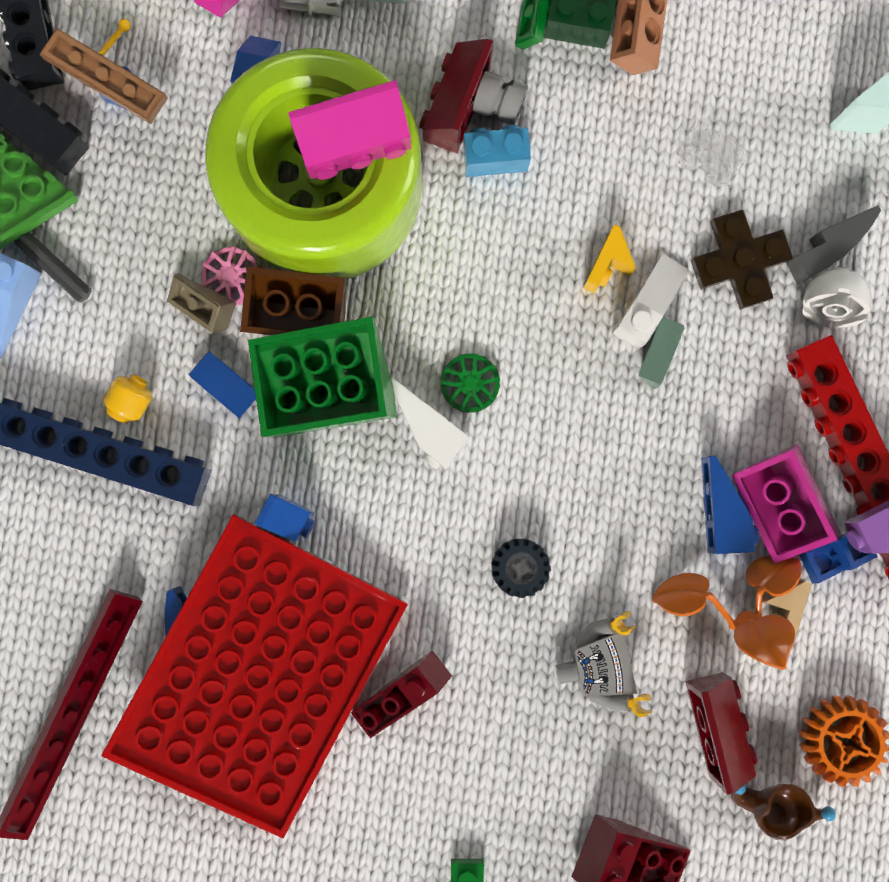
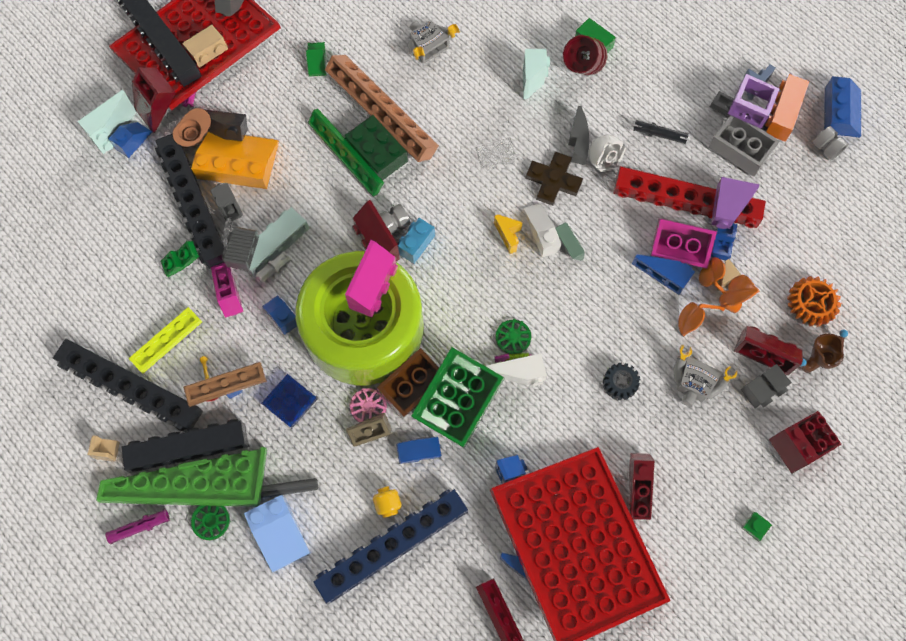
camera: 50 degrees left, 15 degrees down
none -> clear blue plate [261,374,318,429]
none -> piece [494,353,532,363]
none -> dark grey piece [741,364,792,409]

